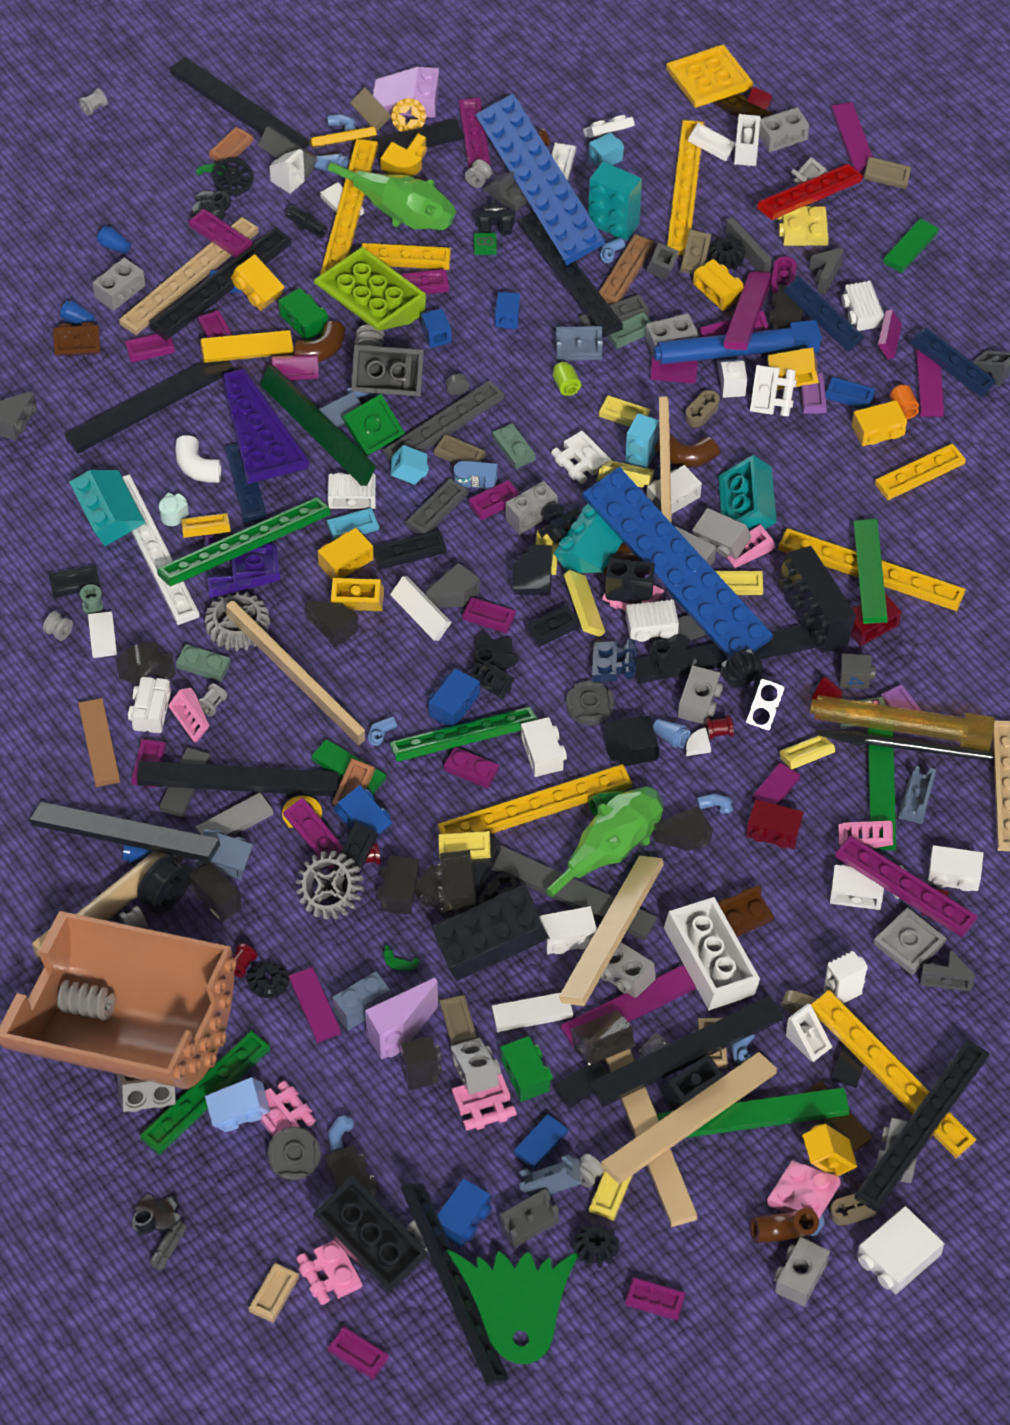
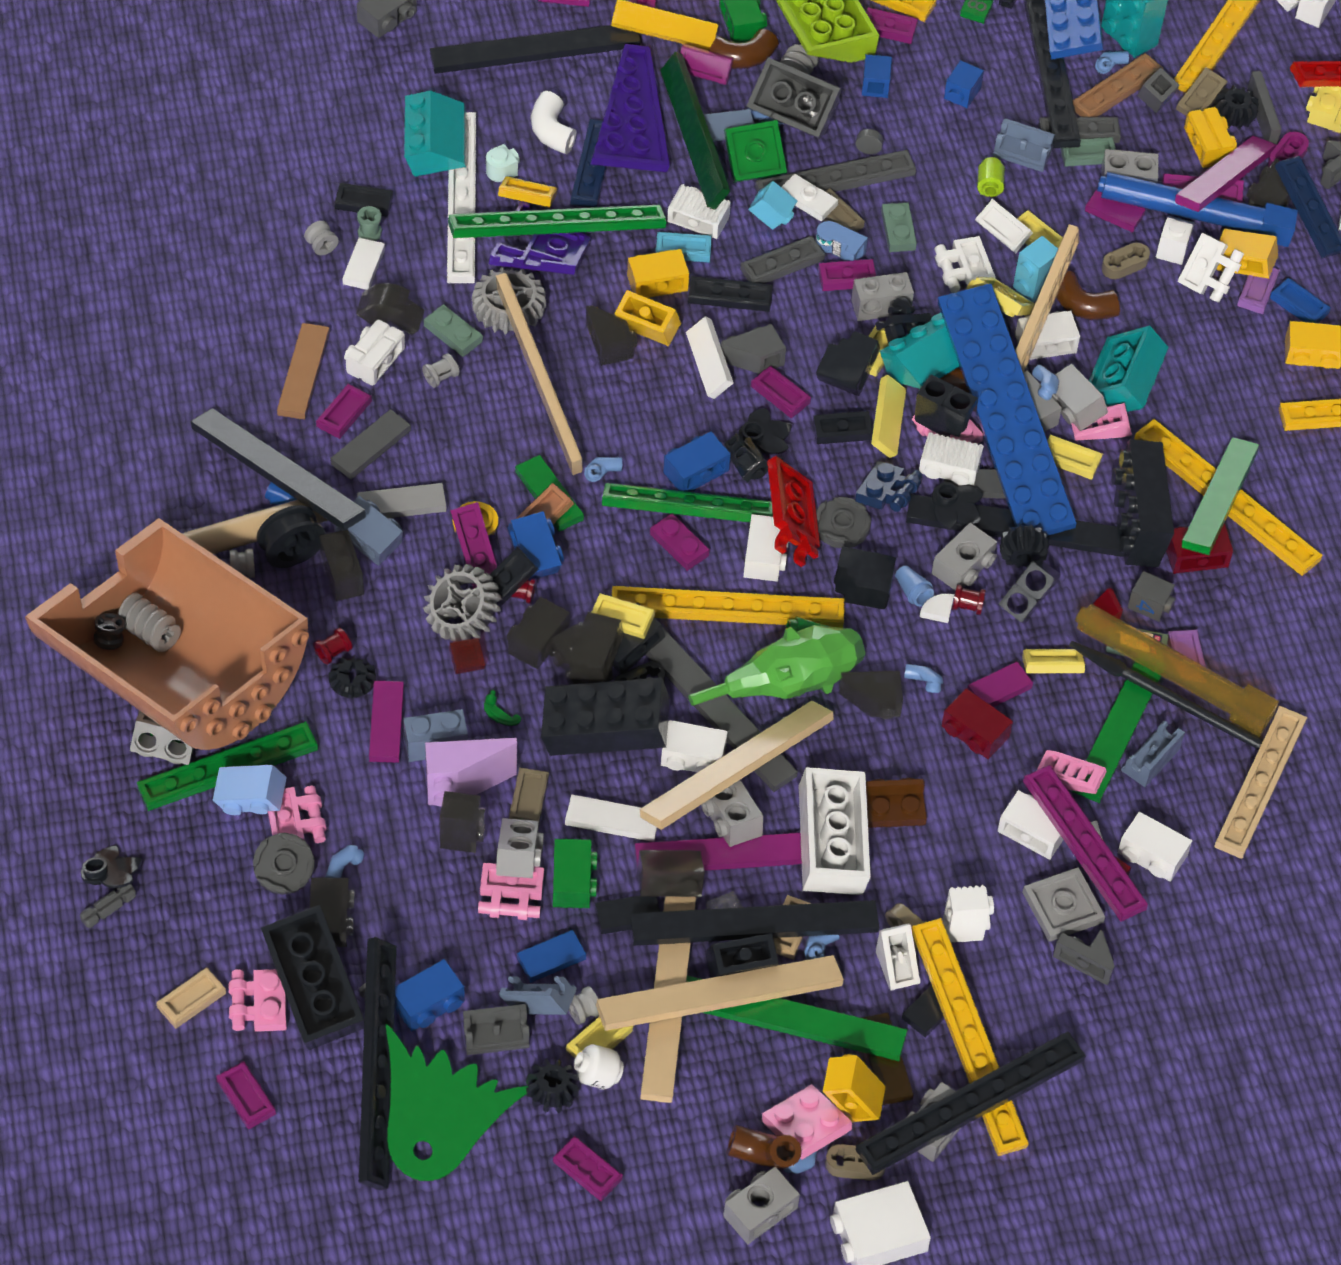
camera: 20 degrees right, 0 degrees up
black tile [137,761,338,796] -> none
bright pink slope [168,688,209,743] -> none
none -> black wheel [94,613,125,650]
none -> clear red plate [449,638,485,674]
none -> white head [574,1044,623,1090]
none -> red tile [767,456,820,567]
none -> white plate [781,174,838,222]
none -> white tile [975,199,1033,254]
none -> medium blue arm [1032,365,1059,400]

